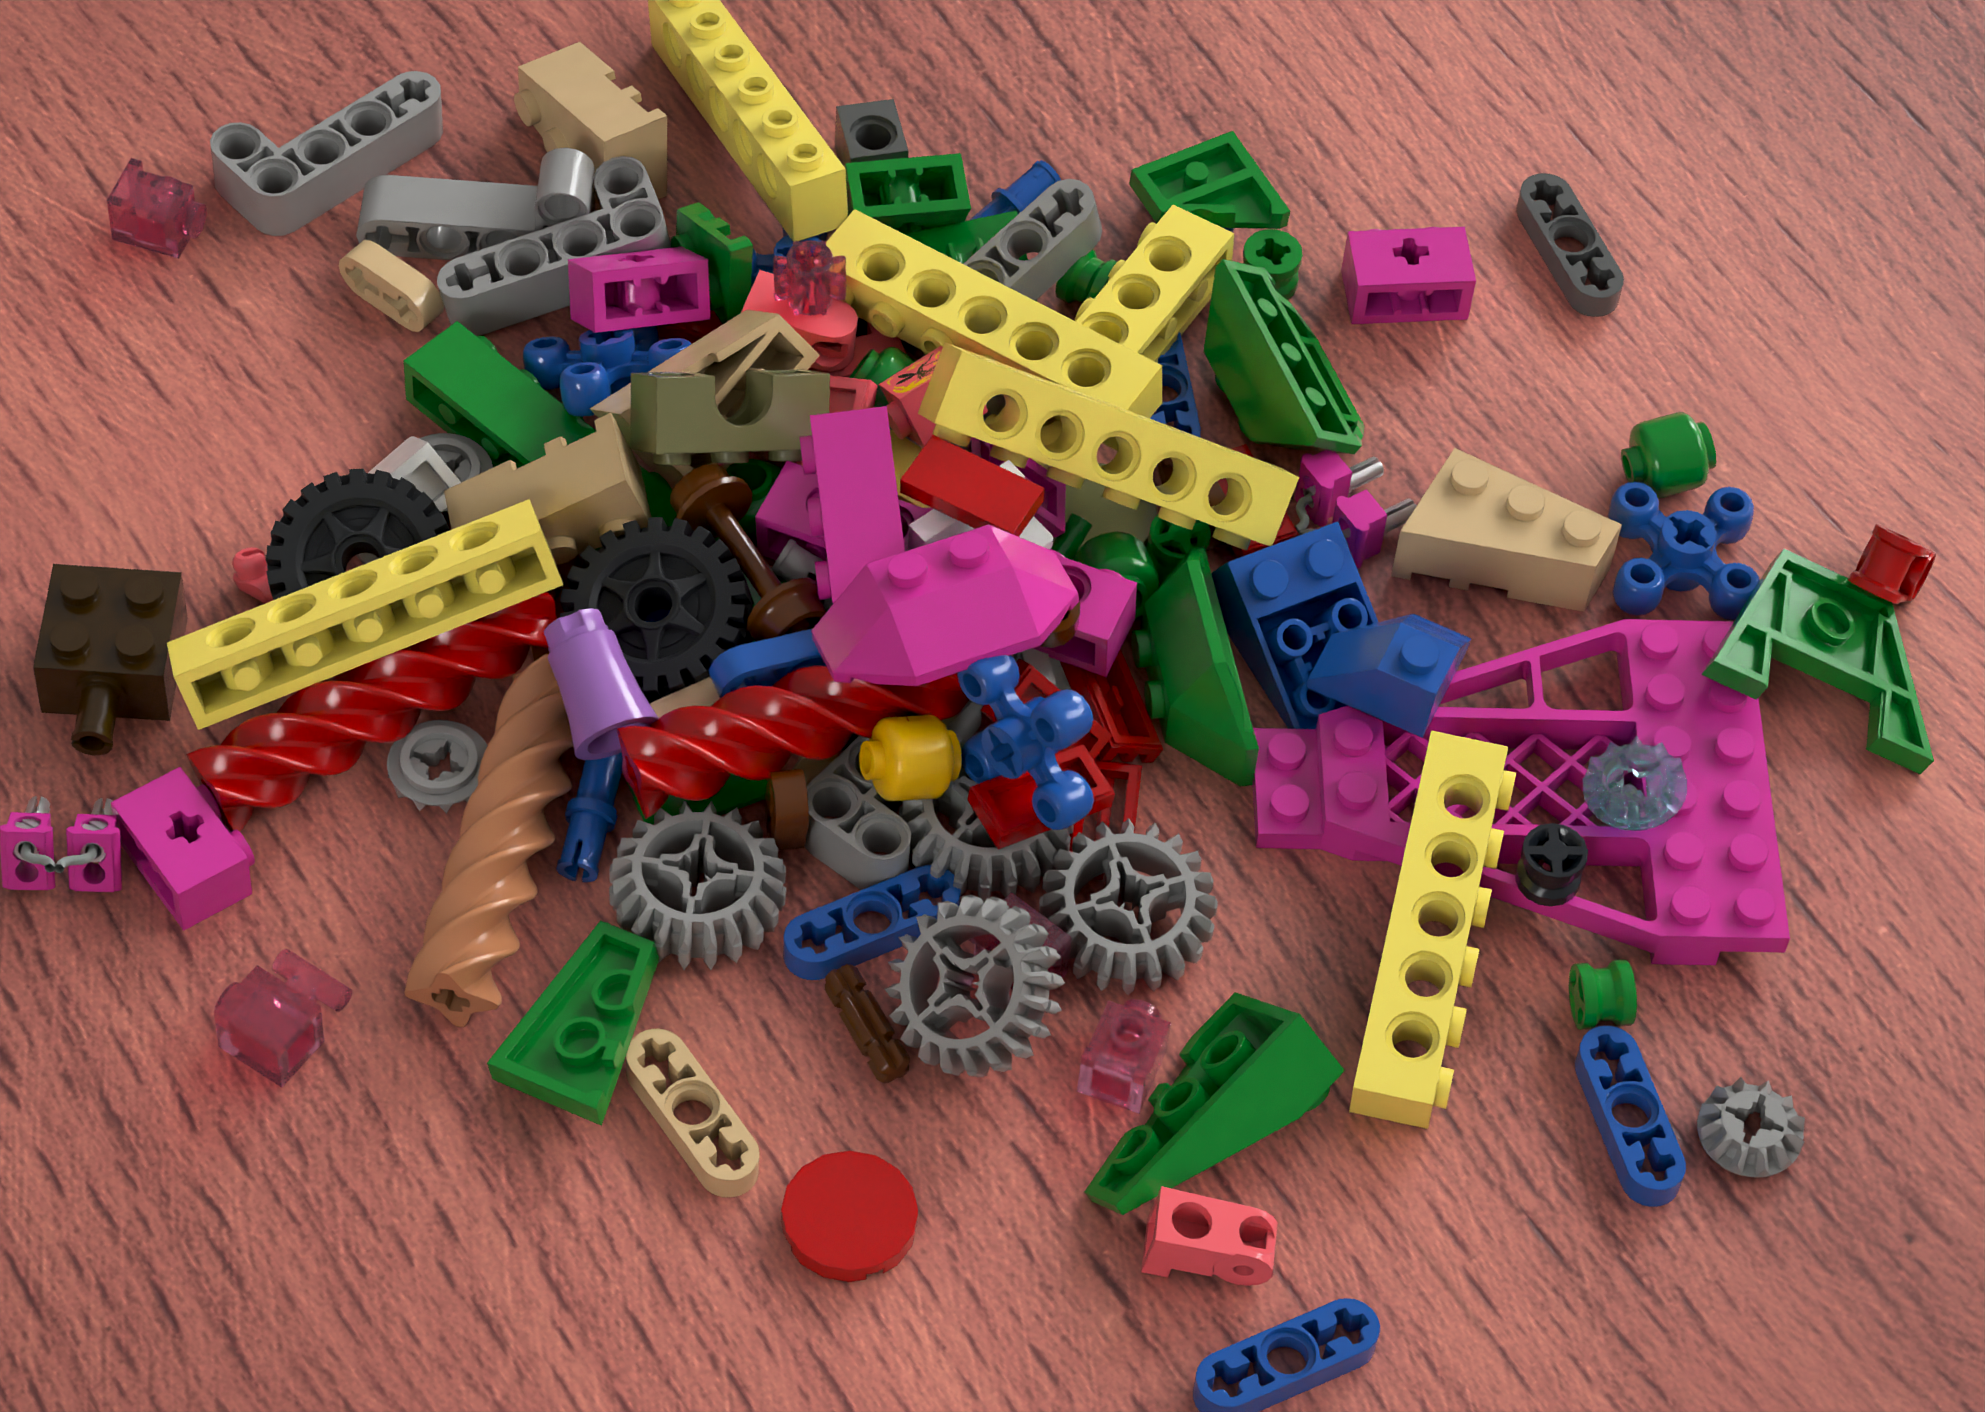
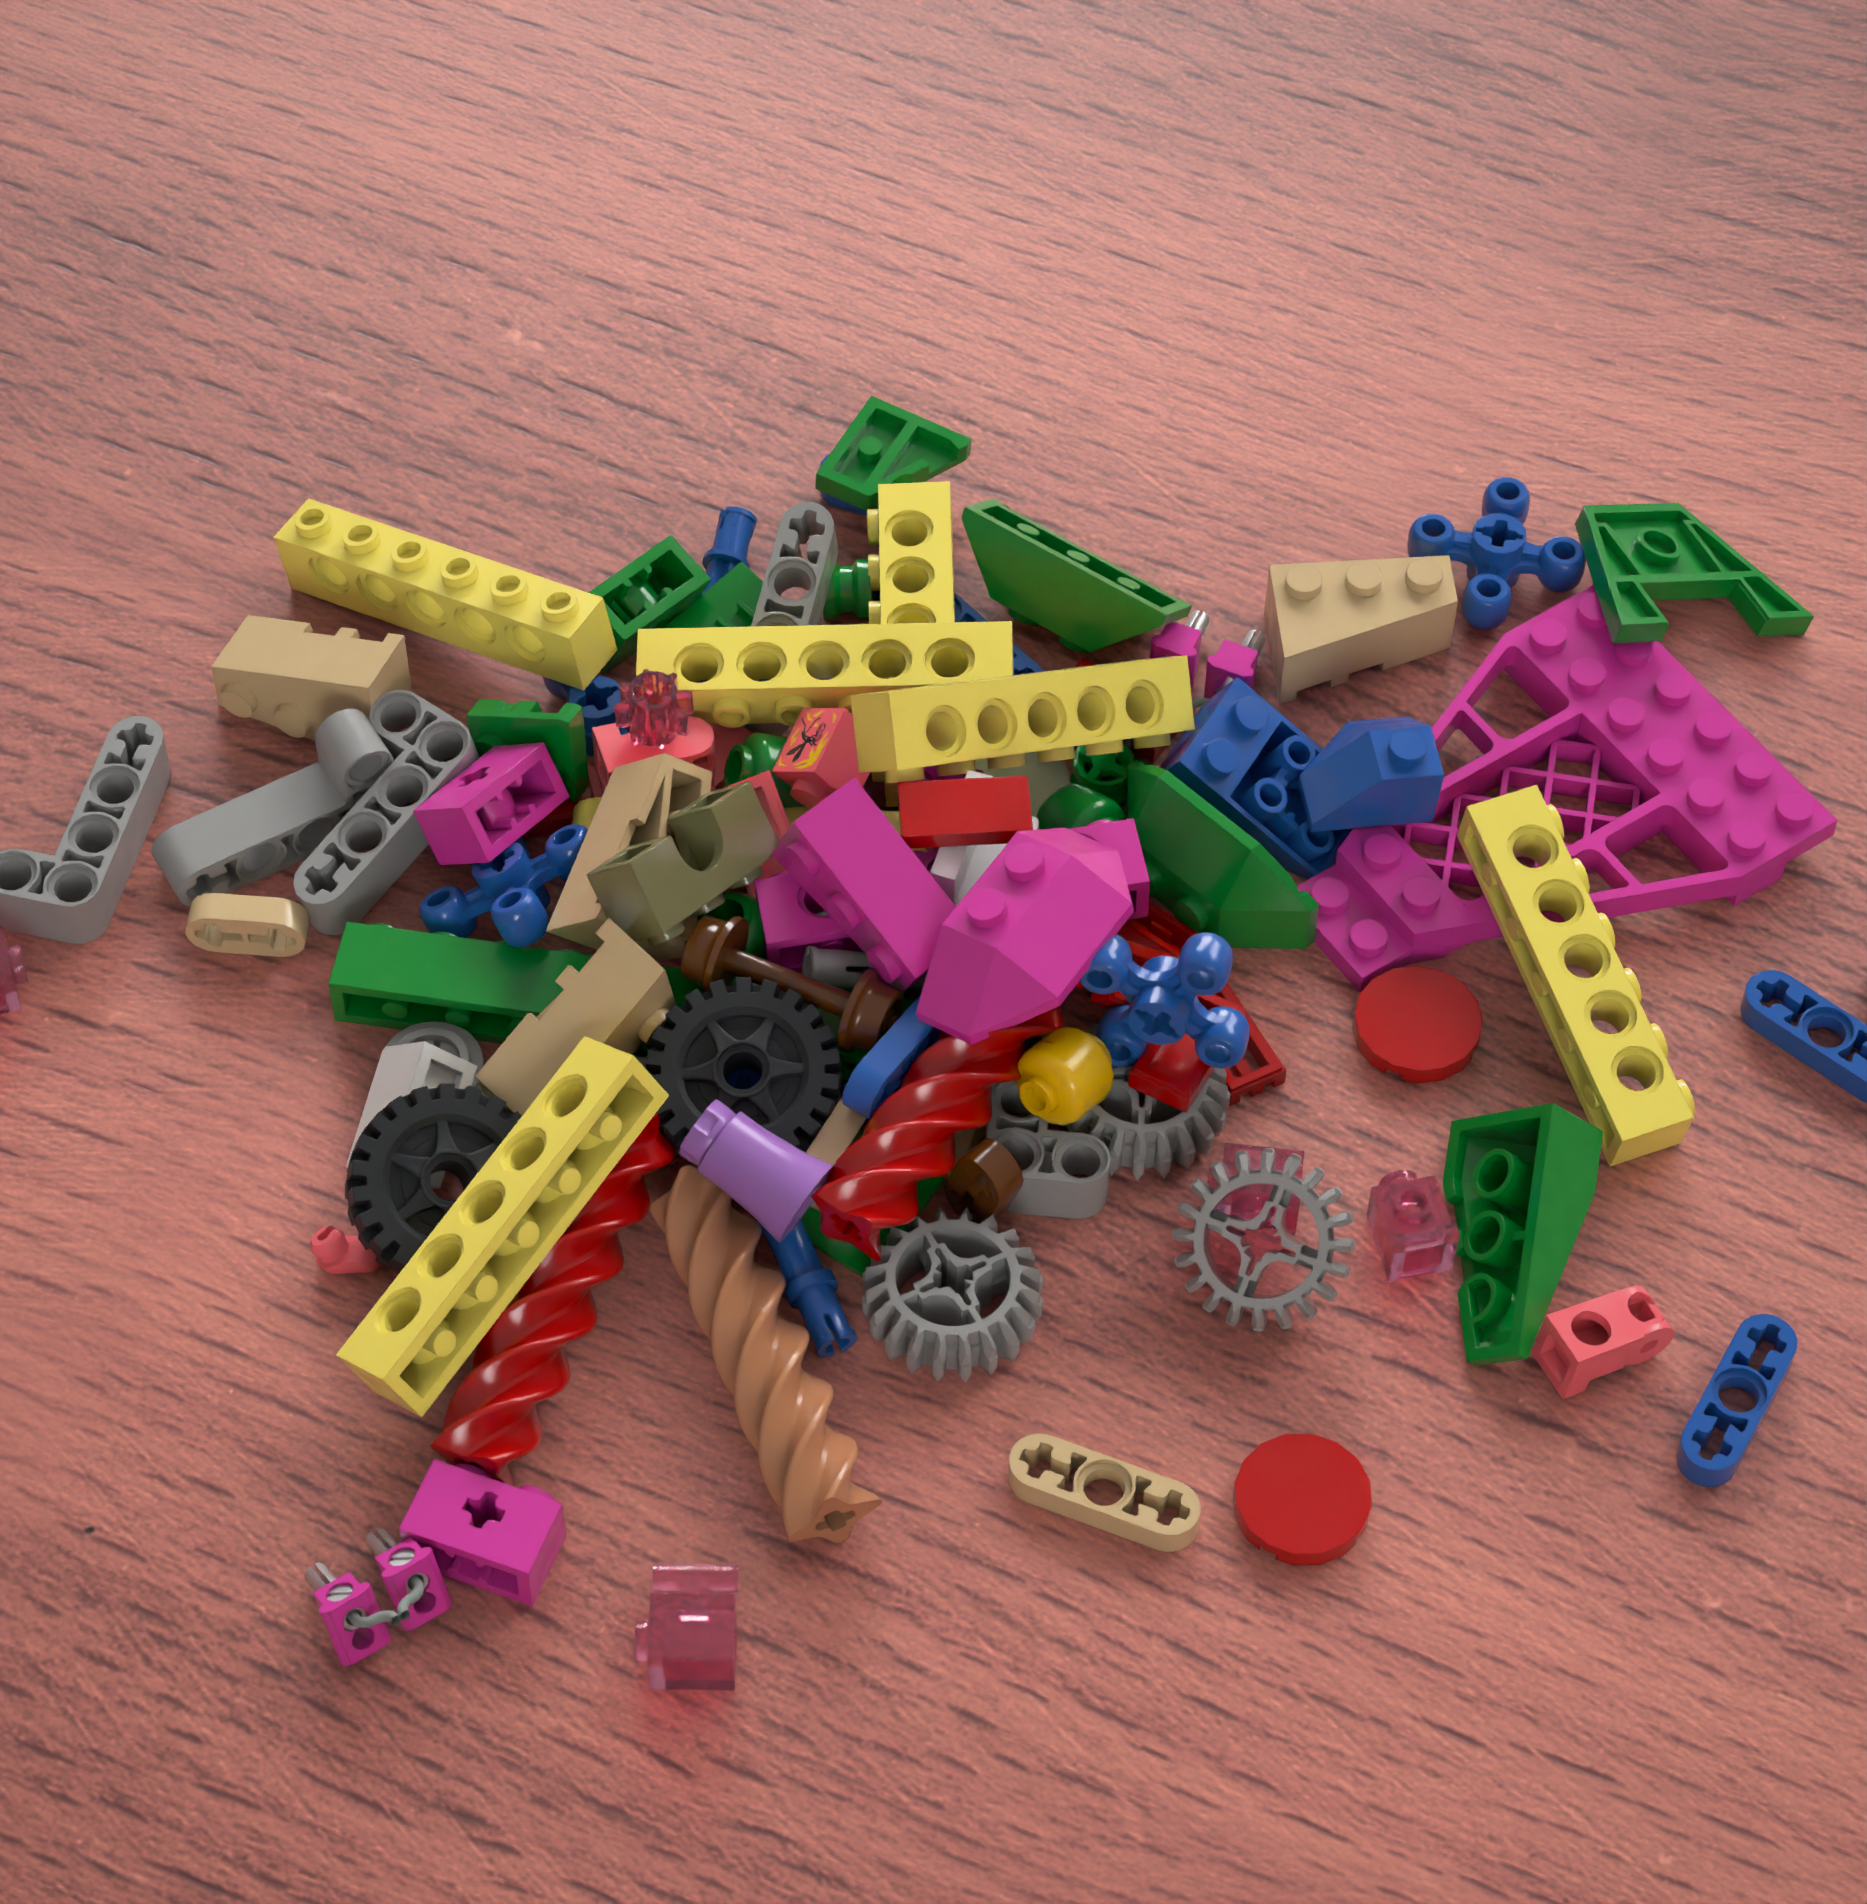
camera: 30 degrees left, 0 degrees up
dark brown brick [33,564,188,756] -> none
light grey gear [387,720,487,814] -> none
green wing [487,920,659,1126] -> none
blue beam [783,865,961,980] -> none
reddish brown axle [825,964,910,1083] -> none
dark grey brick [834,99,909,166] -> none
light grey gear [1039,818,1218,995] -> none
green wheel [1243,229,1303,300] -> none
dark pink brick [1341,227,1476,324] -> none
black wheel [1515,823,1588,907] -> none
dark grey beam [1516,173,1624,317] -> none
green wheel [1569,960,1637,1030] -> none
clear light blue gear [1582,736,1687,831] -> none
green head [1621,412,1717,499] -> none
red piece [1848,524,1936,604] -> none
none -> red tile [1352,965,1483,1083]

